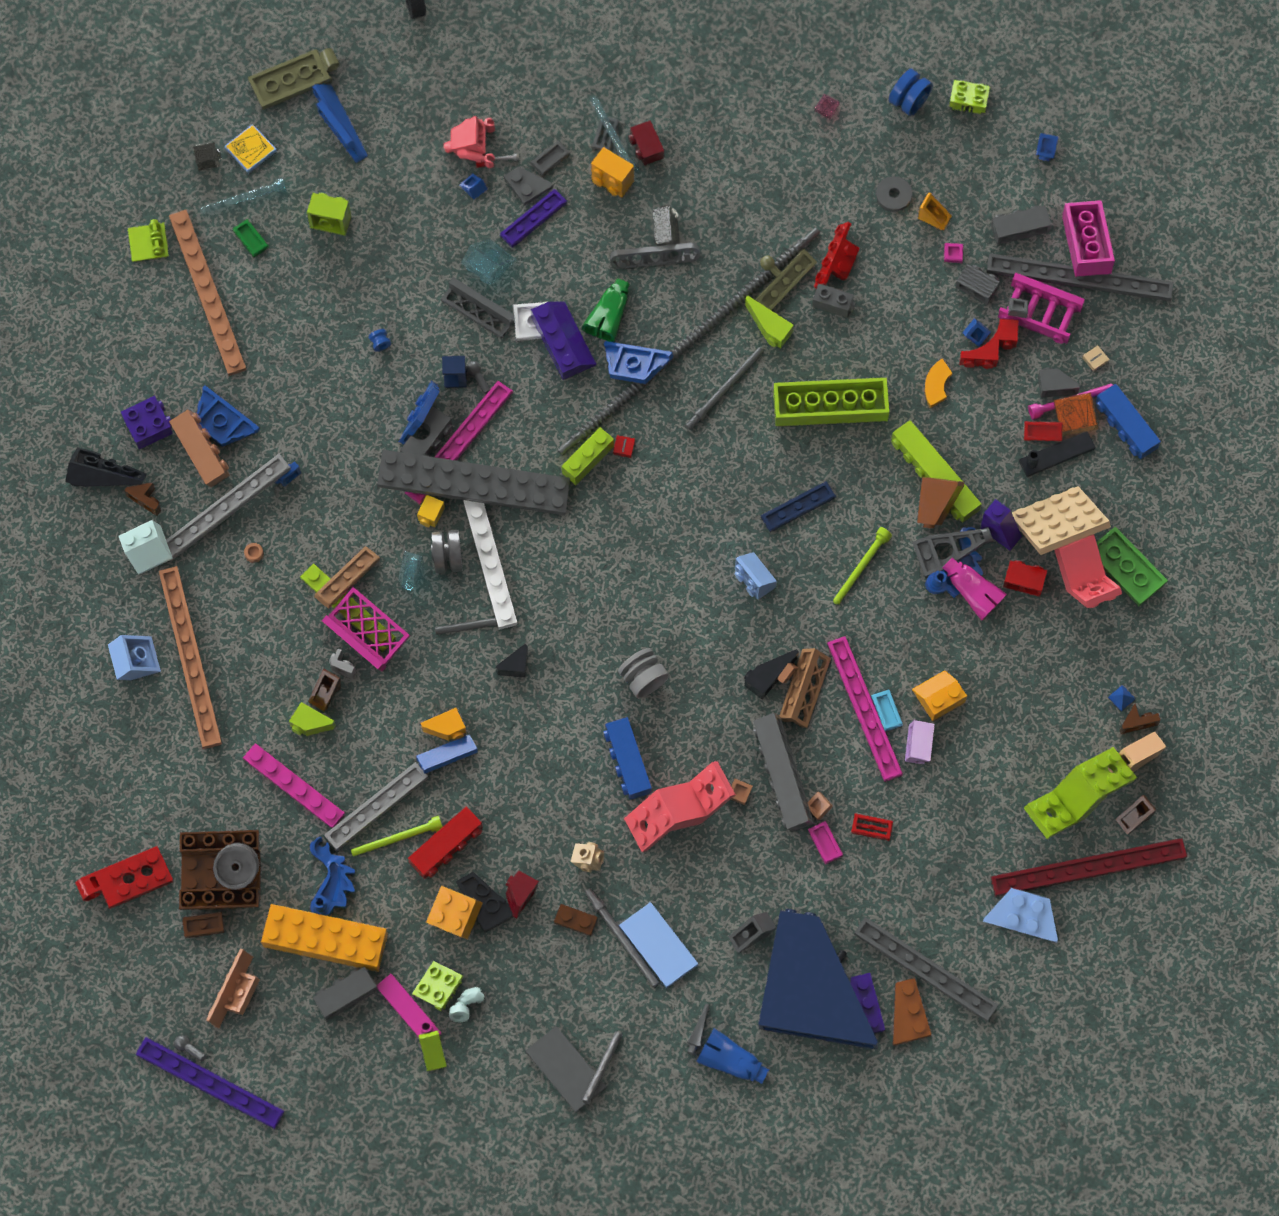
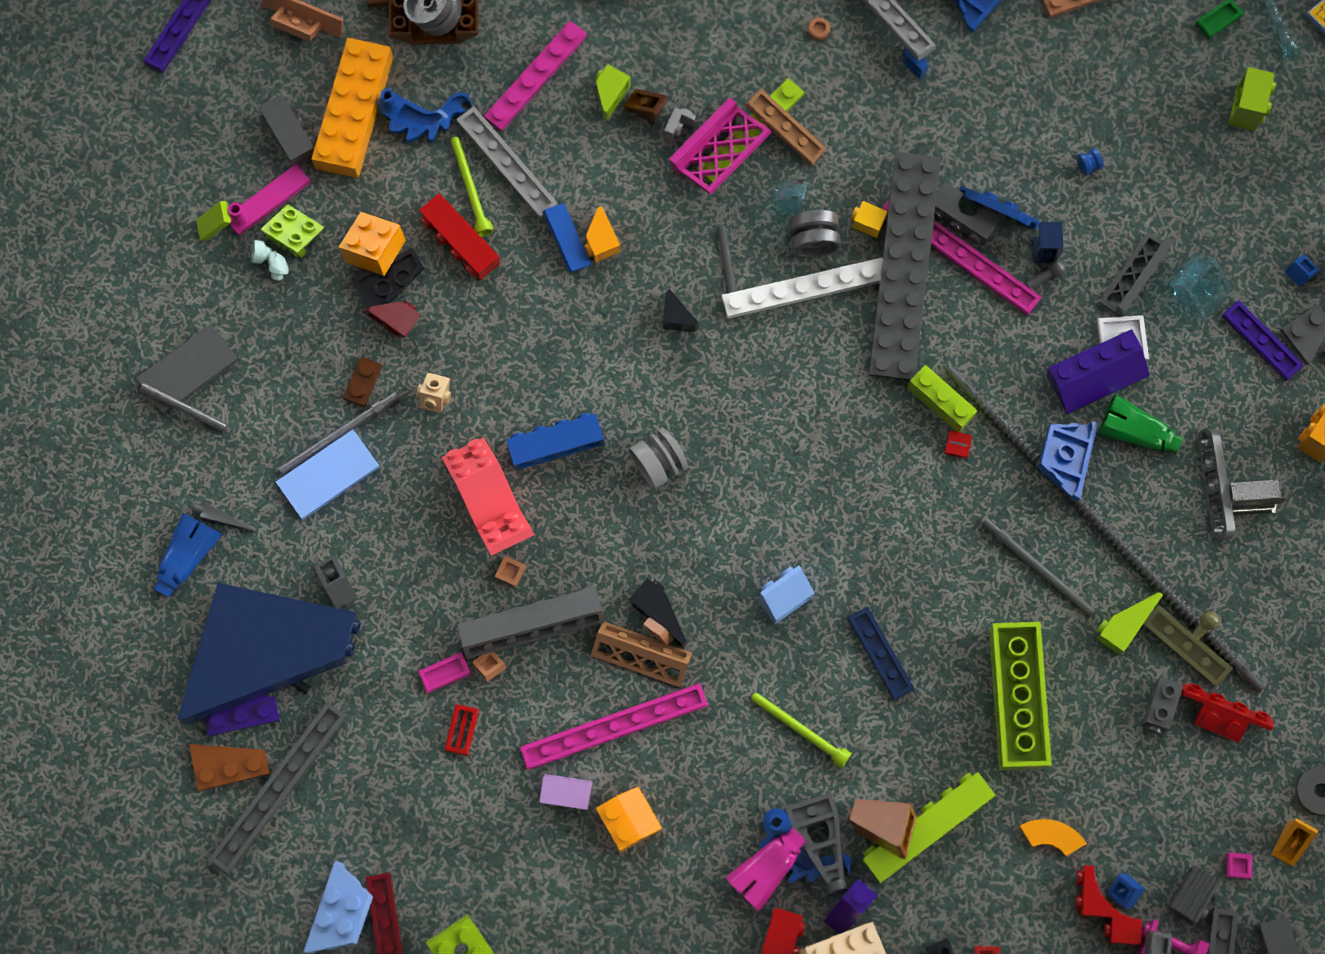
camera: 90 degrees right, 5 degrees up
medium azure tile [871,690,903,732] -> none

